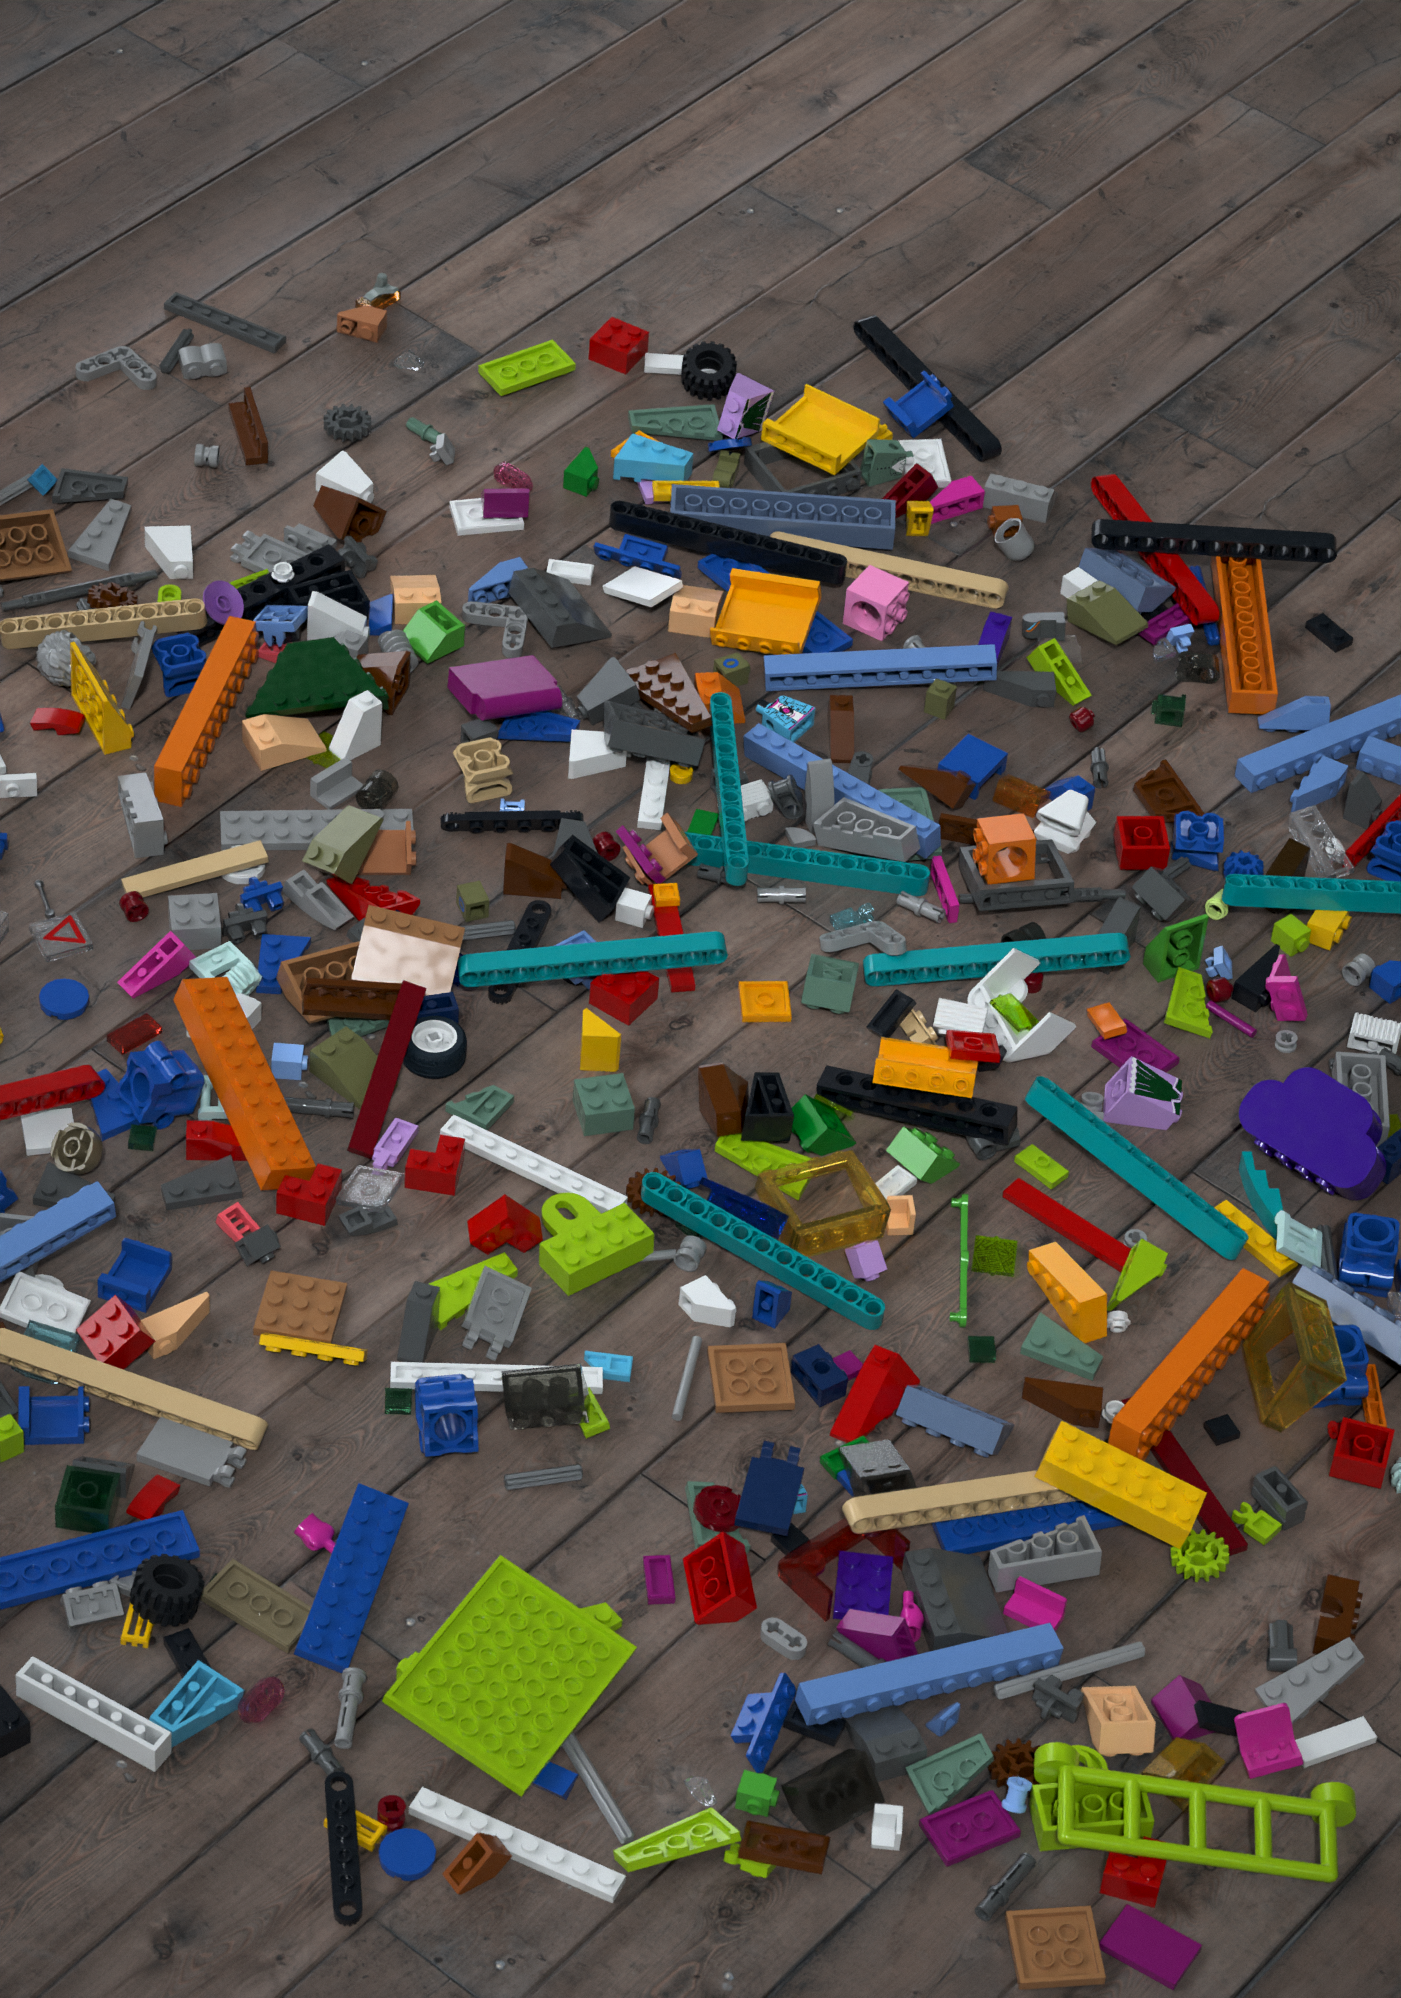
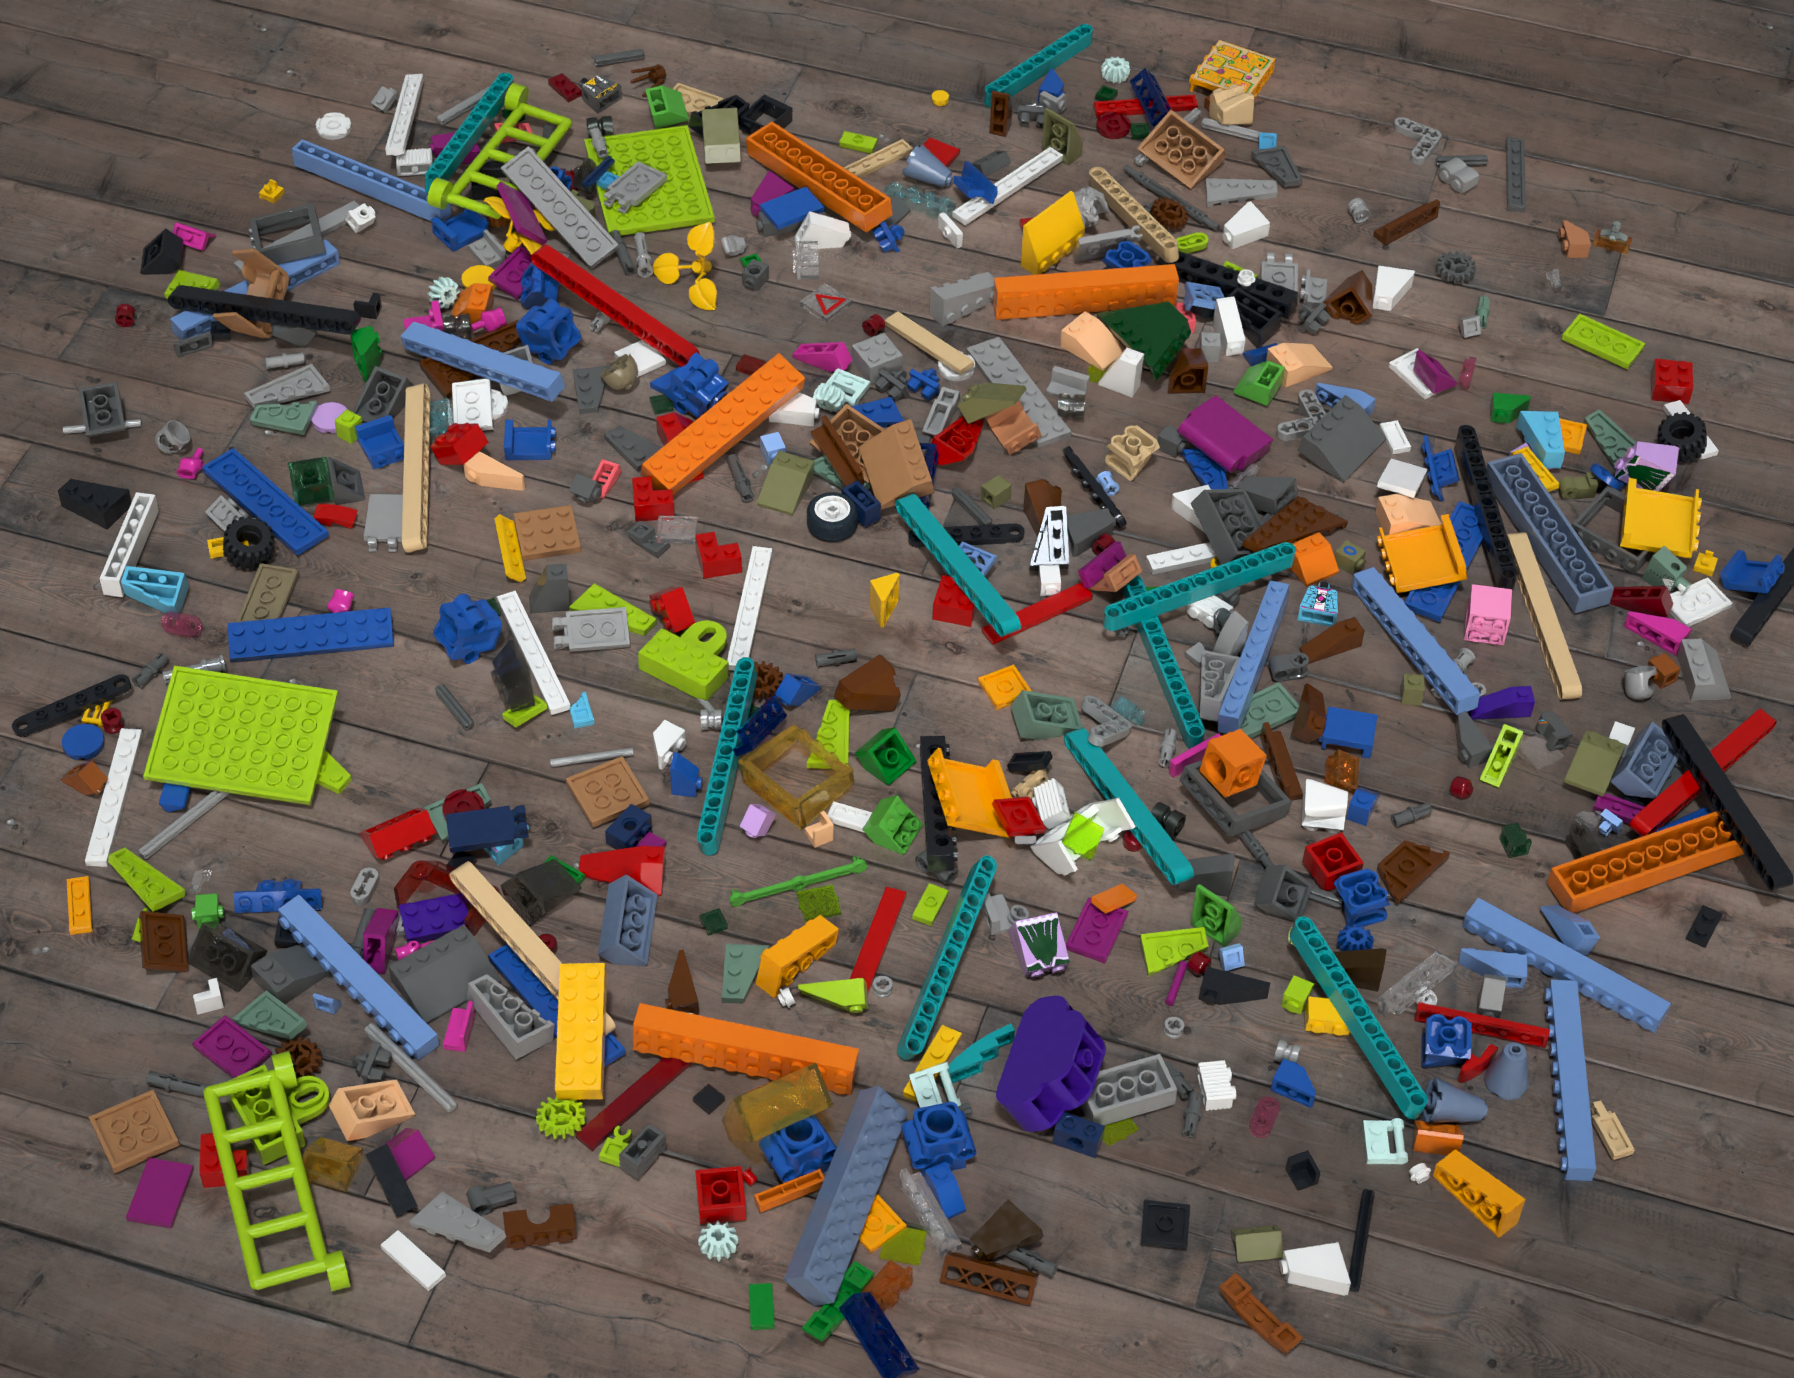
camera: 70 degrees right, 5 degrees up
flat silver hinge [34,880,55,919] -> none
blue tile [39,978,89,1020] -> none
black plate [163,1628,211,1679] -> none
medium lavender dish [203,581,244,625] -> none
dark red tile [347,980,427,1159] -> none
lavender hinge [372,1118,419,1177] -> none
light grey piece [378,629,418,674] -> none
sand green wing [445,1085,514,1130] -> none
sand green brick [573,1073,635,1136] -> none
magenta tile [643,1555,676,1605] -> none
light orange tile [653,883,680,907] -> none
black wedge [741,1072,794,1142] -> none
light grey pin [757,886,806,905] -> none
clear neon green piece [814,1094,856,1120] -> none
yellow slope [906,501,934,536] -> none
light blue bush [1001,1776,1032,1813] -> none
dark pink bracket [1234,1703,1304,1779] -> none
dark pink bracket [1266,954,1308,1021] -> none
none -> light orange tile [67,876,93,935]

